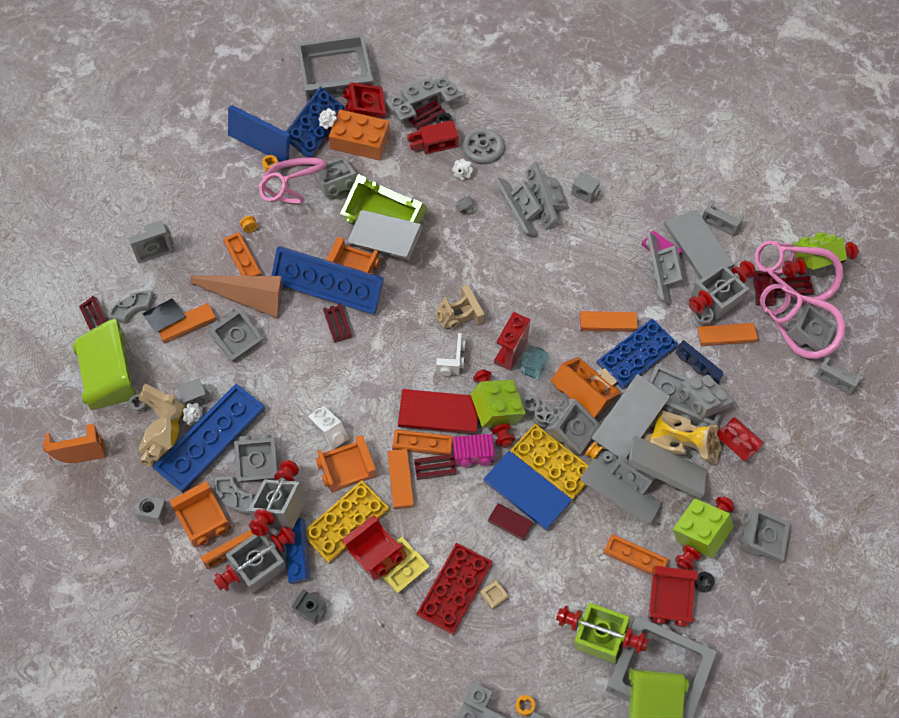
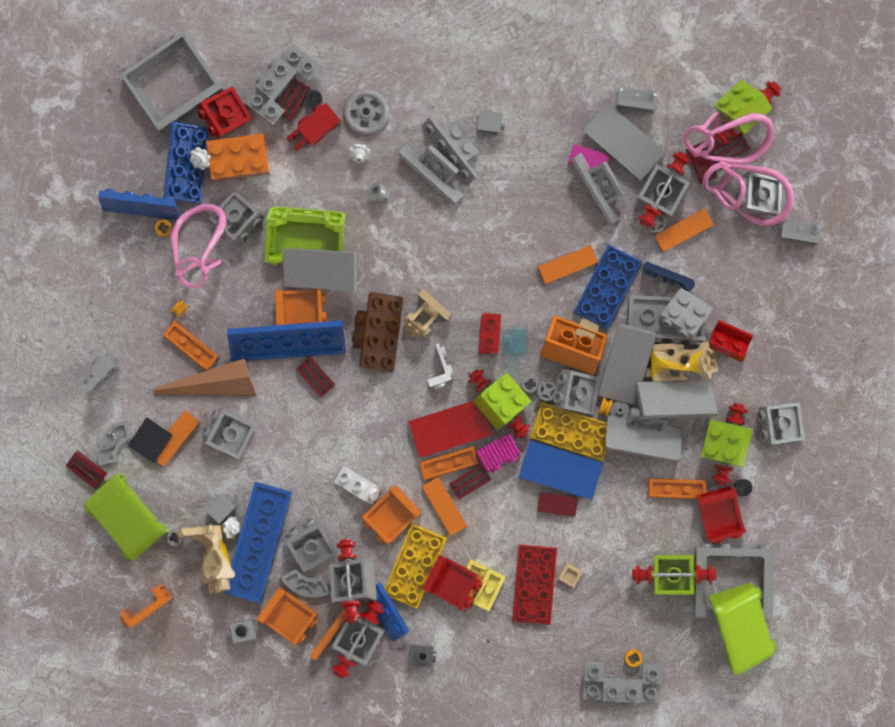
camera: 20 degrees left, 25 degrees up
none -> reddish brown bracket [352,292,403,372]

